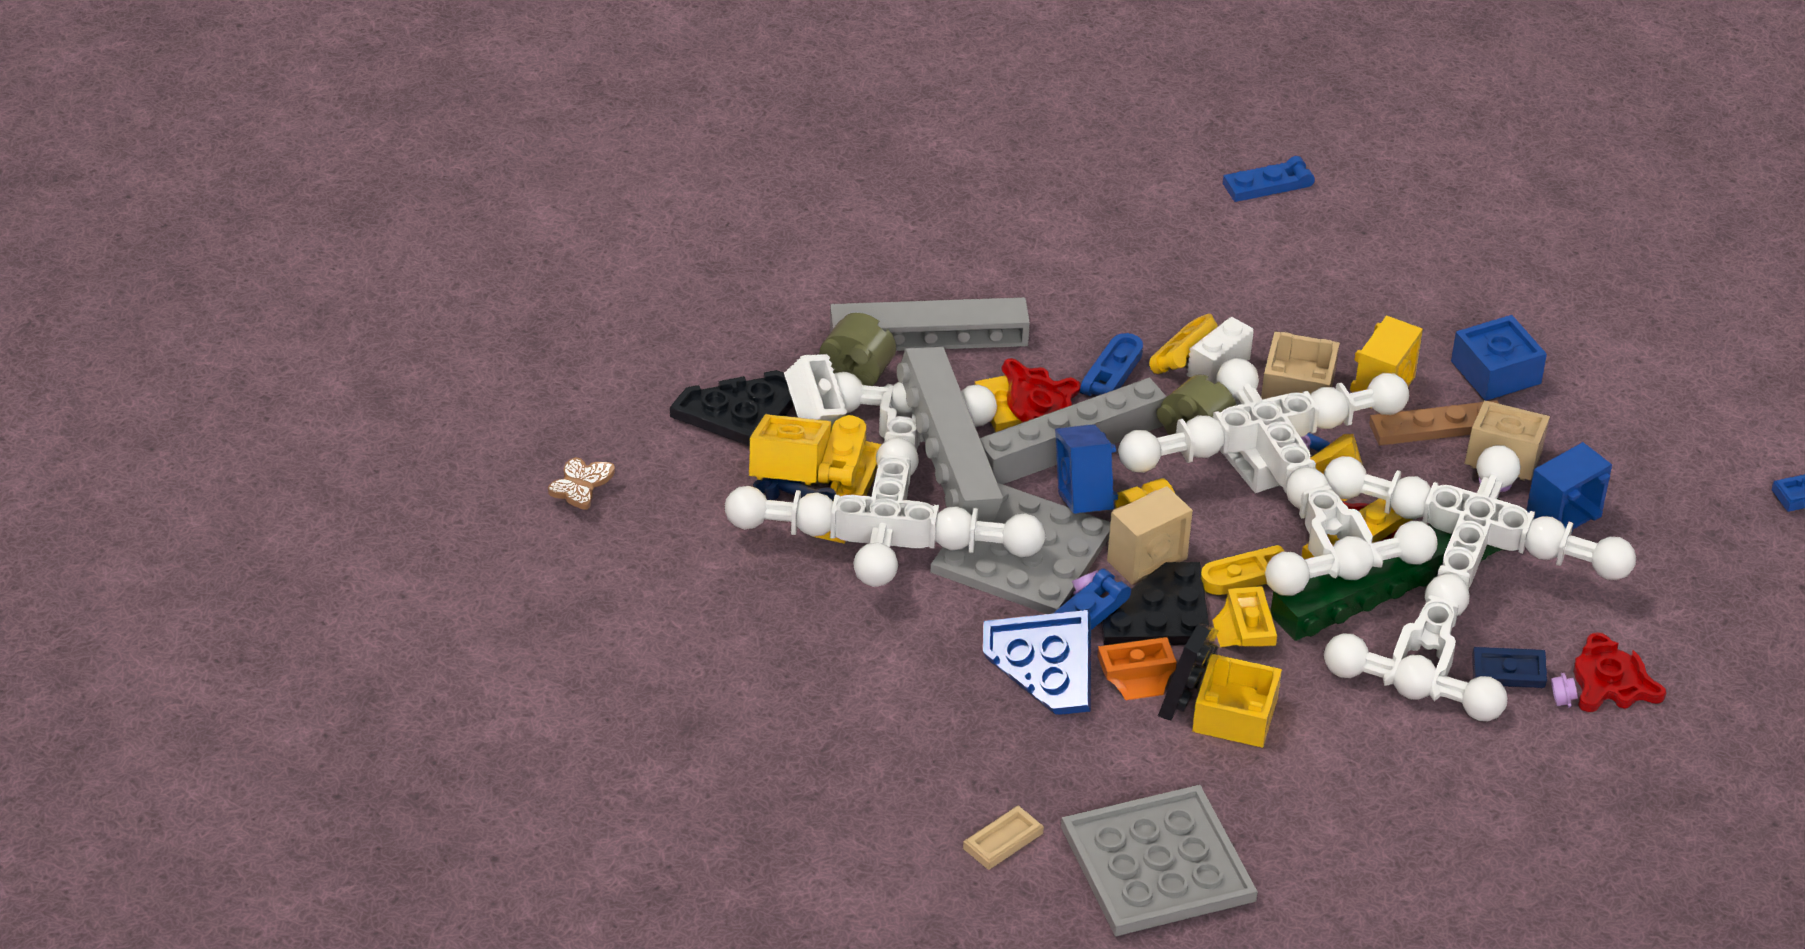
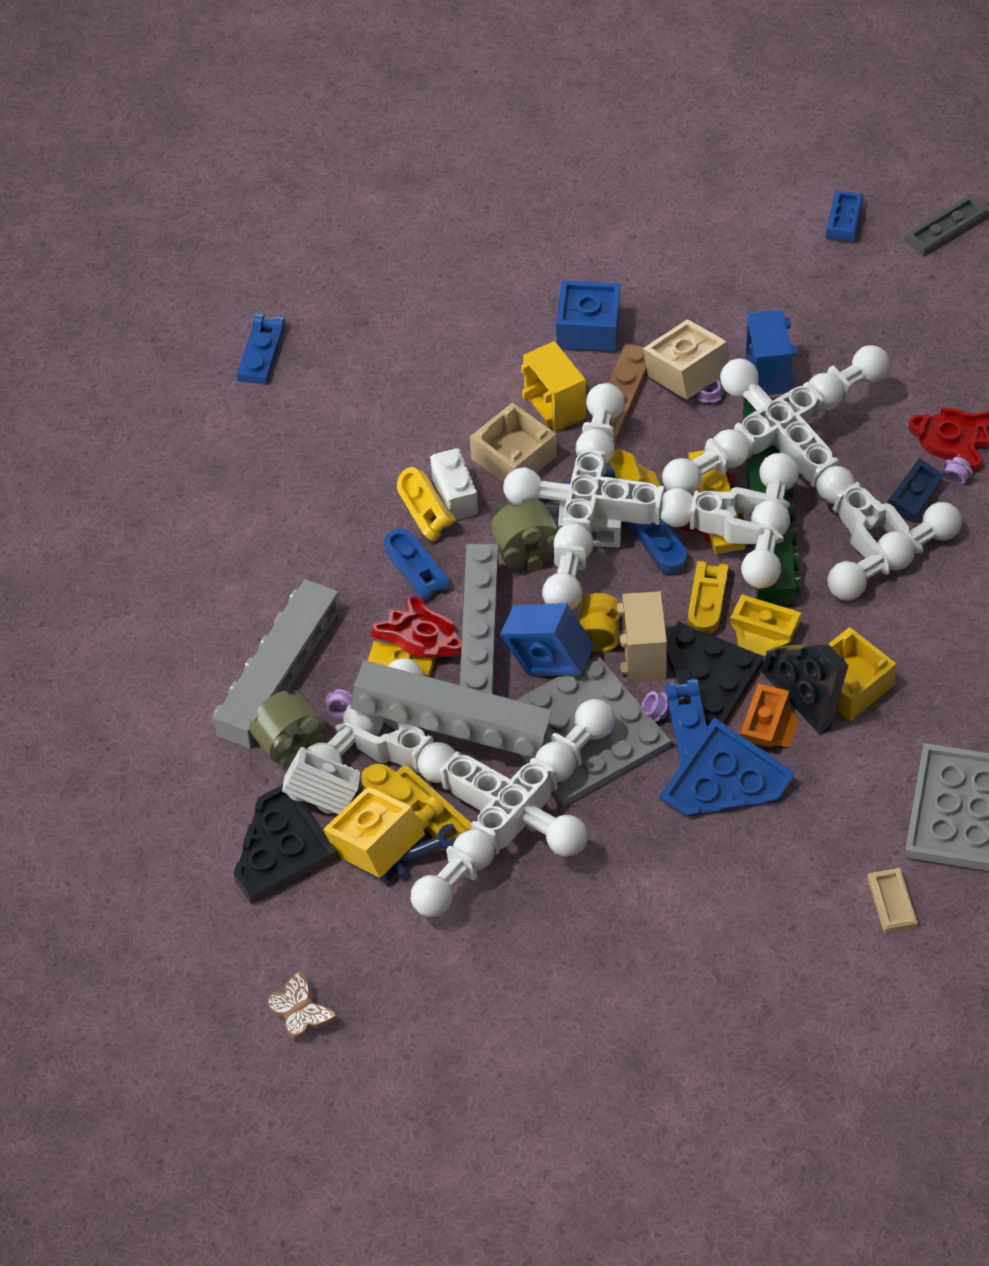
camera: 55 degrees left, 10 degrees up
none -> blue plate [626,519,687,574]

